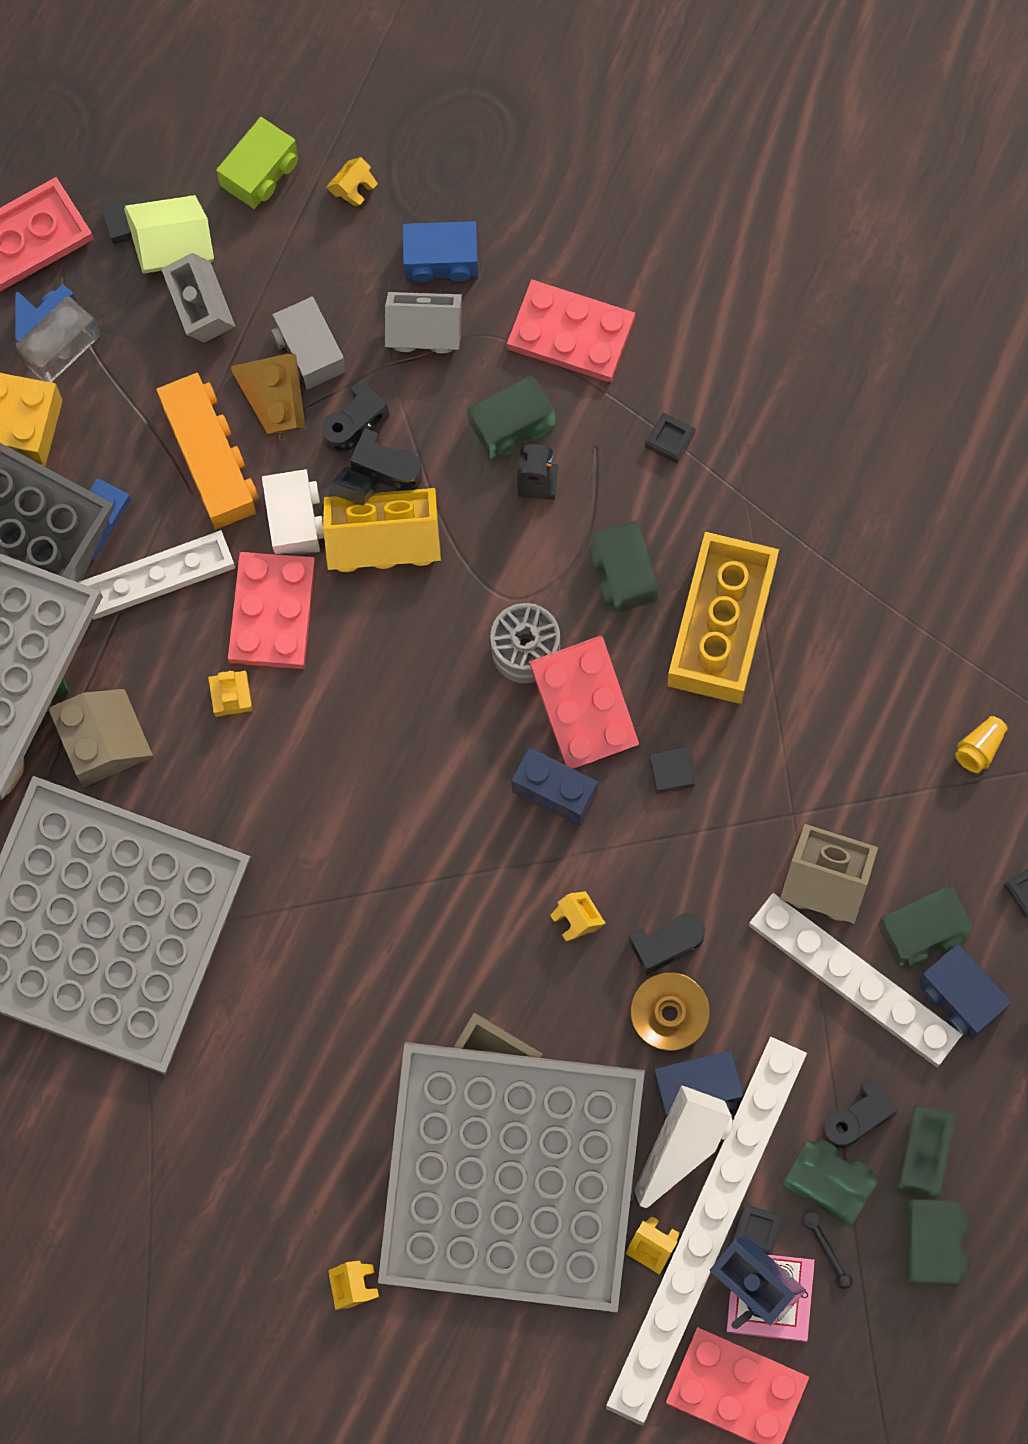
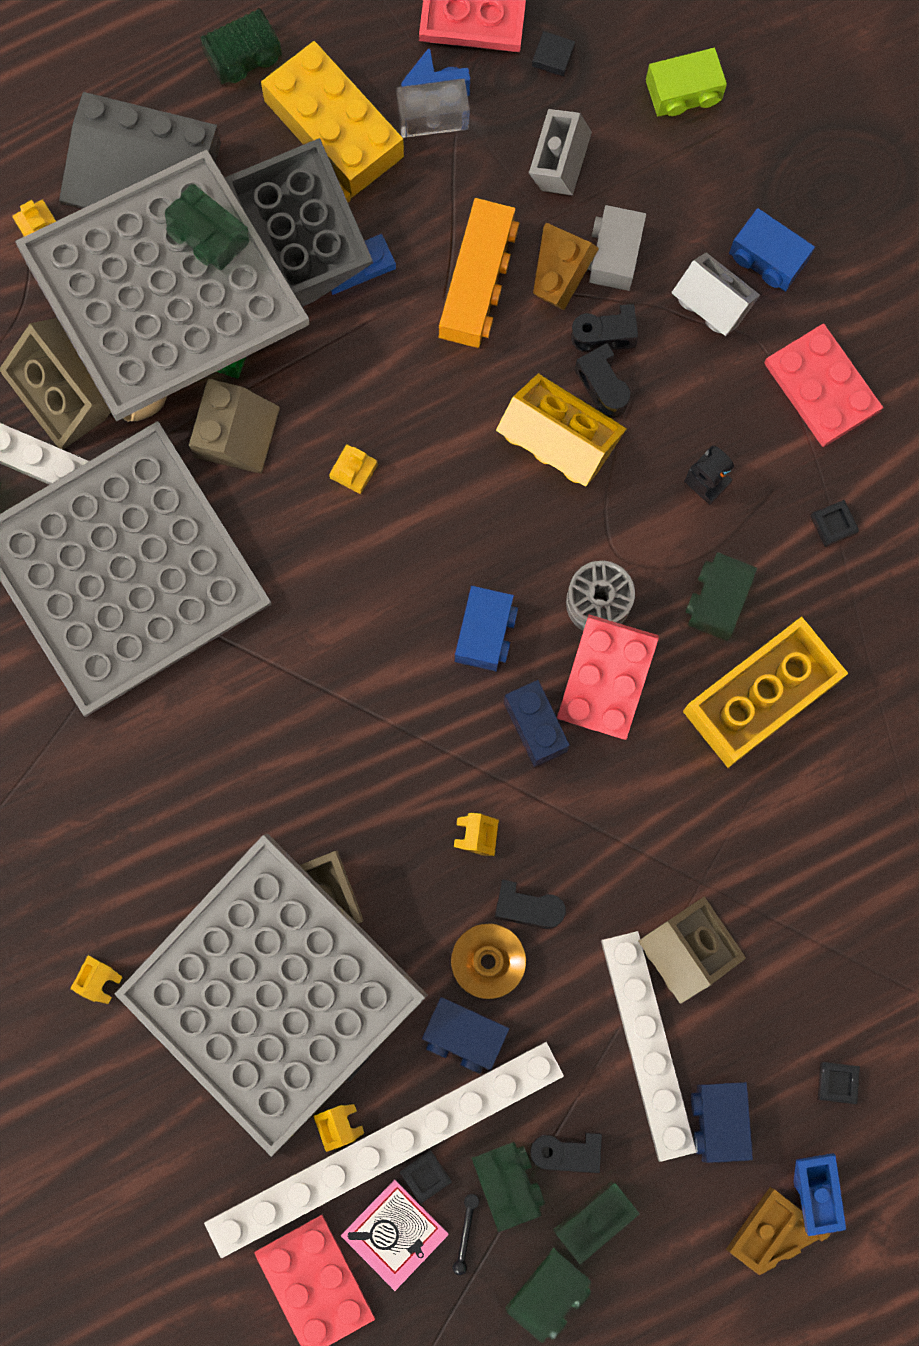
camera: 30 degrees right, 5 degrees up
white plate [79,530,235,620] -> none
yellowish green slope [124,195,214,273] -> none
coral plate [228,552,316,669] -> none
white brick [262,469,324,556] -> none
yellow tile [326,157,378,206] -> none
black tile [329,467,379,506] -> none
clear green brick [468,375,555,459] -> none
white slope [634,1085,733,1208] -> none
black tile [649,747,695,794] -> none
dark blue brick [709,1236,806,1326] -> none
clear green brick [878,885,973,967] -> none
yellow cone [955,716,1008,773] -> none
none -> blue brick [454,586,518,671]

